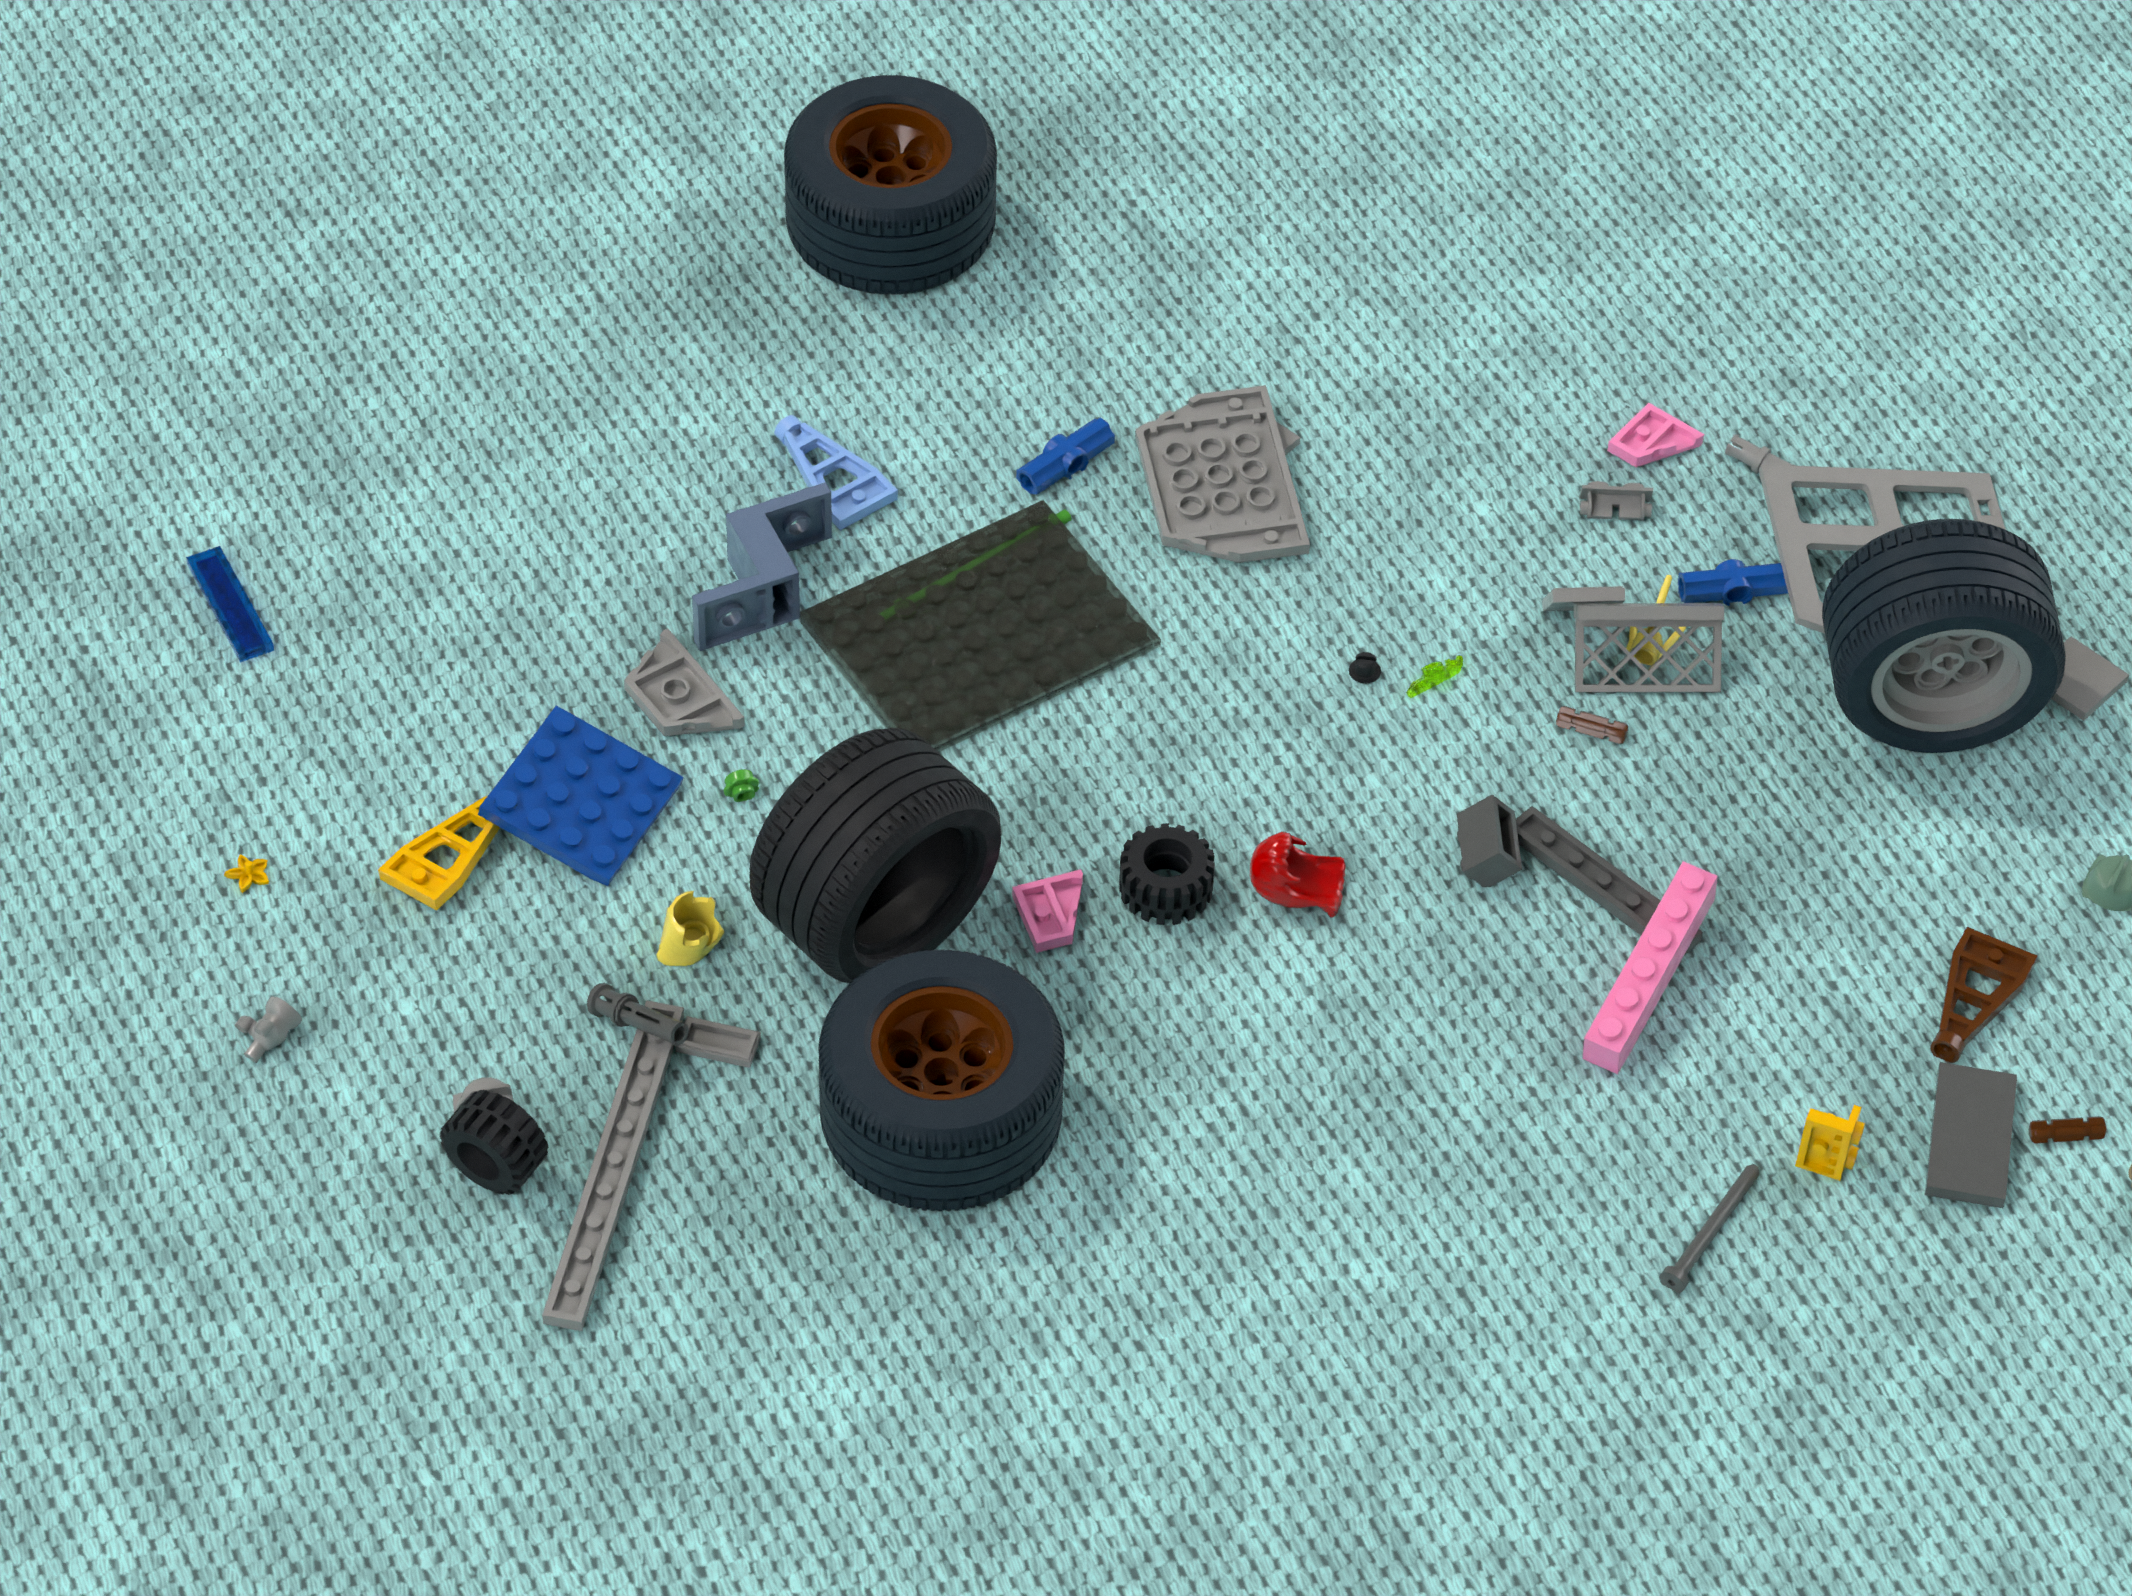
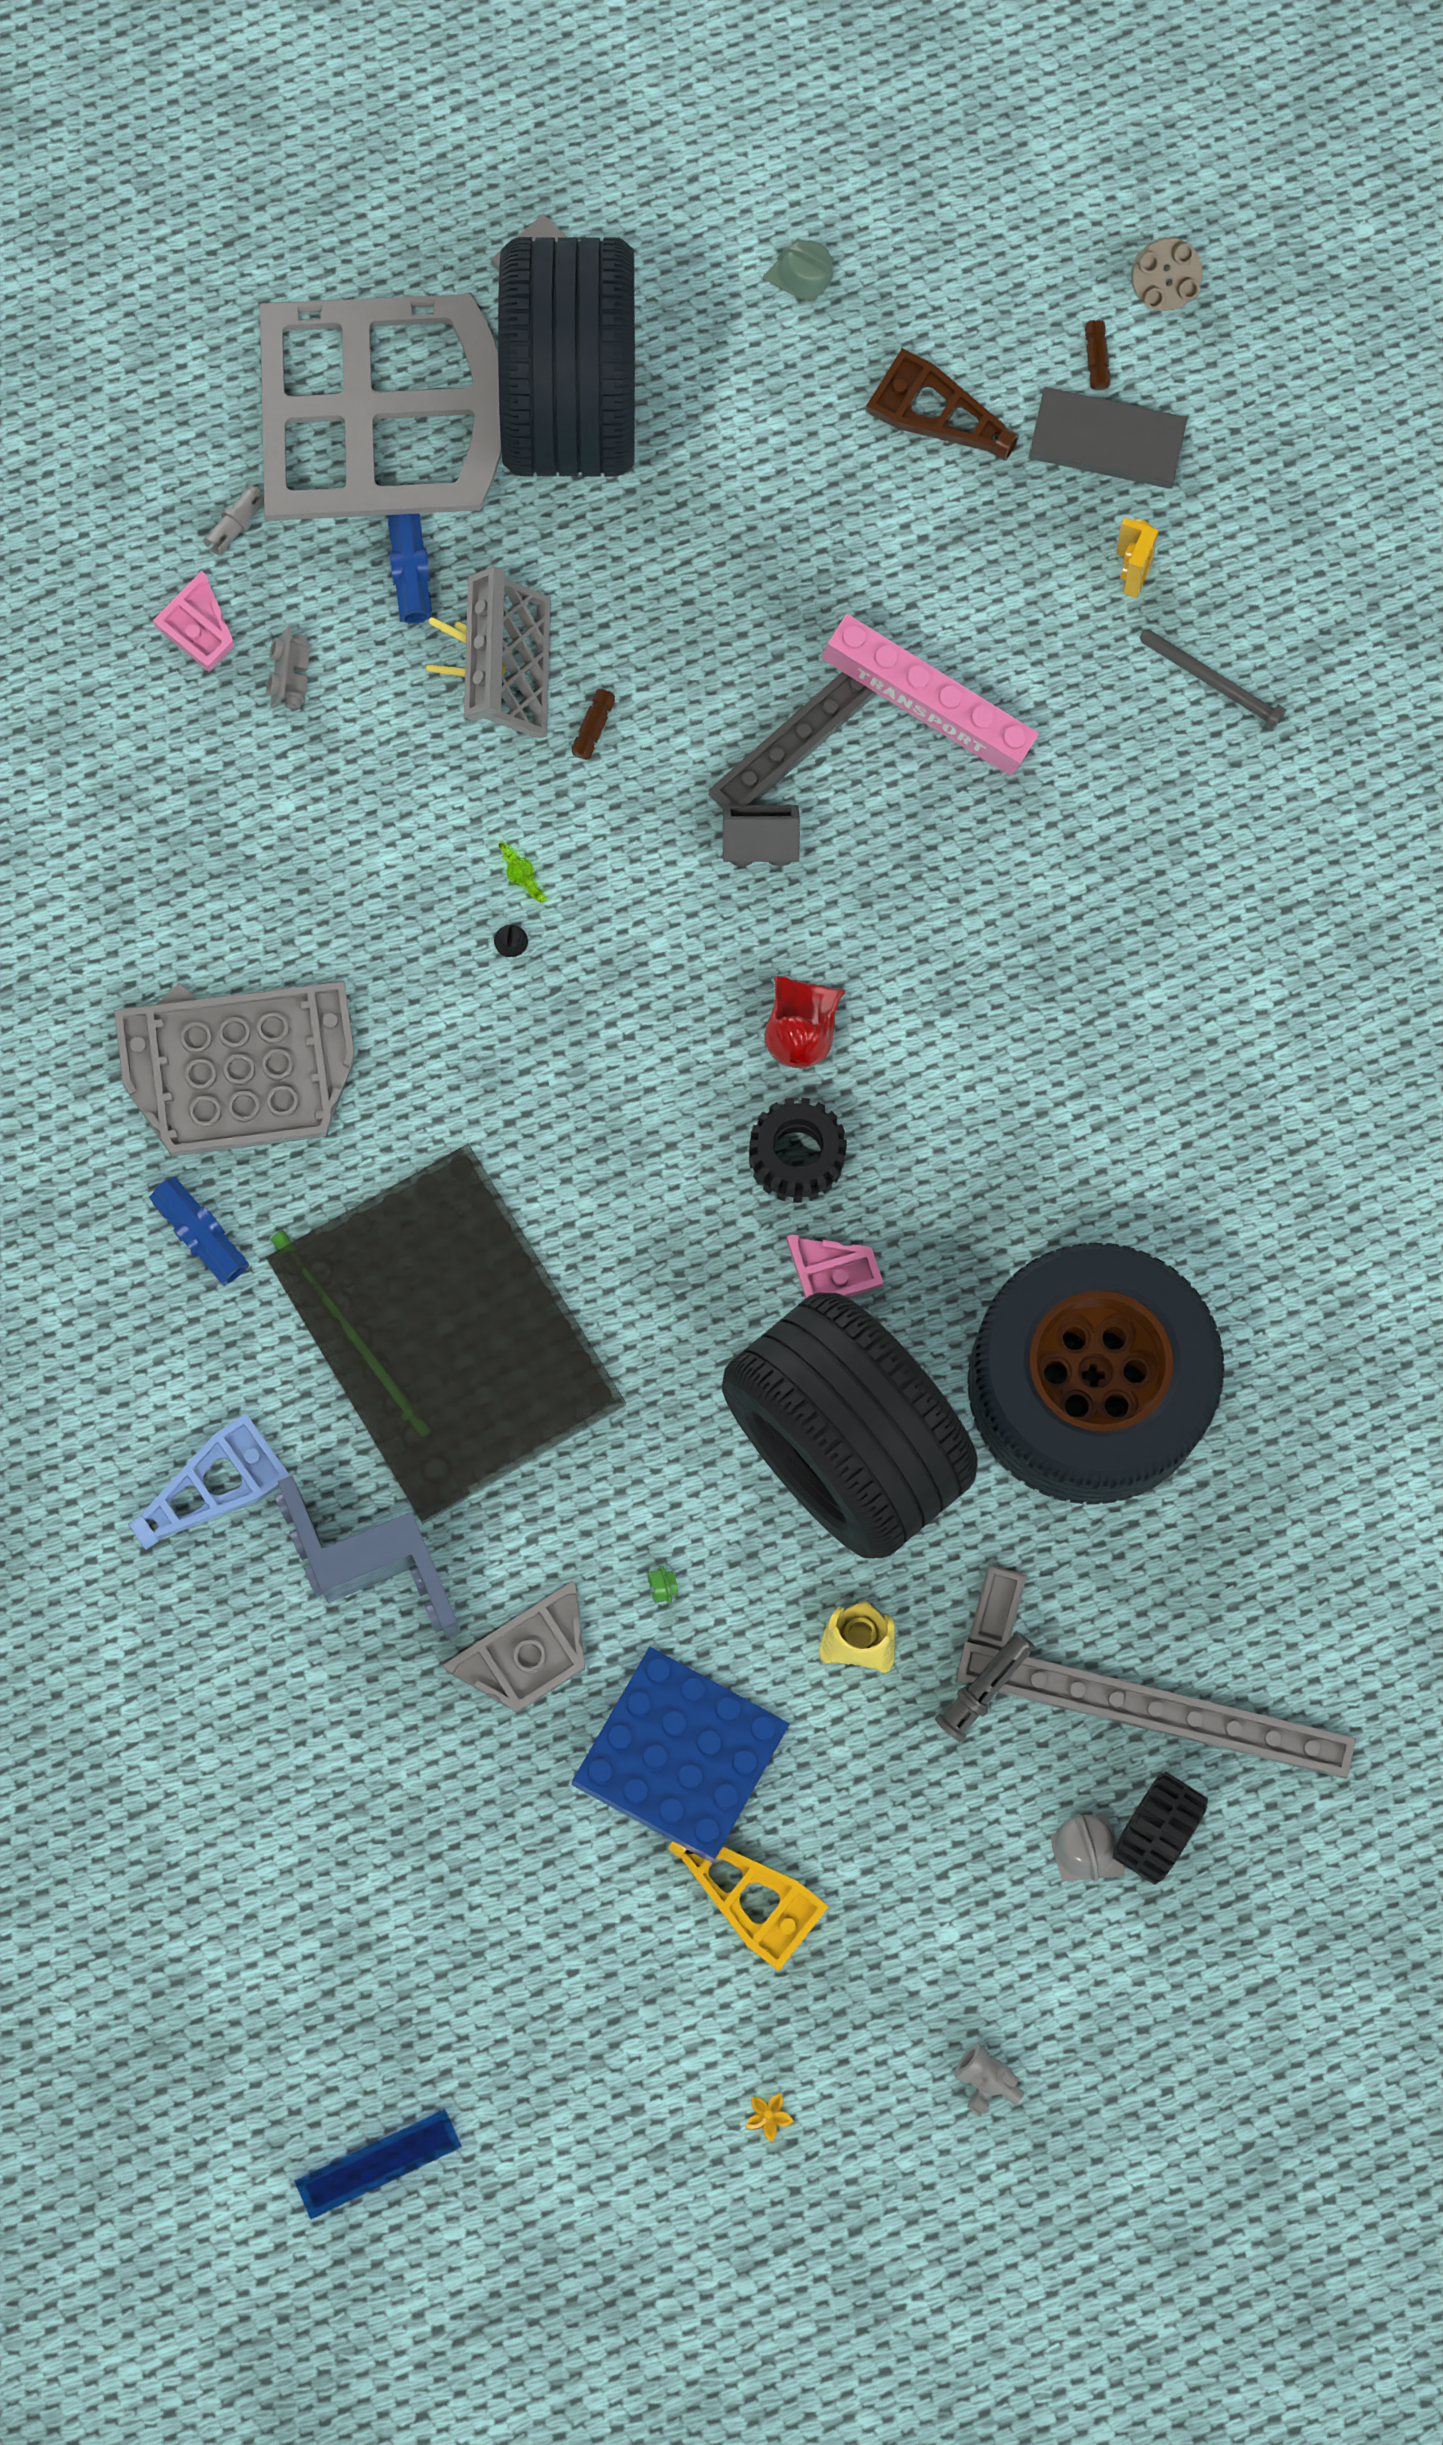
camera: 90 degrees left, 25 degrees up
light grey tile [1542,586,1625,612] -> none

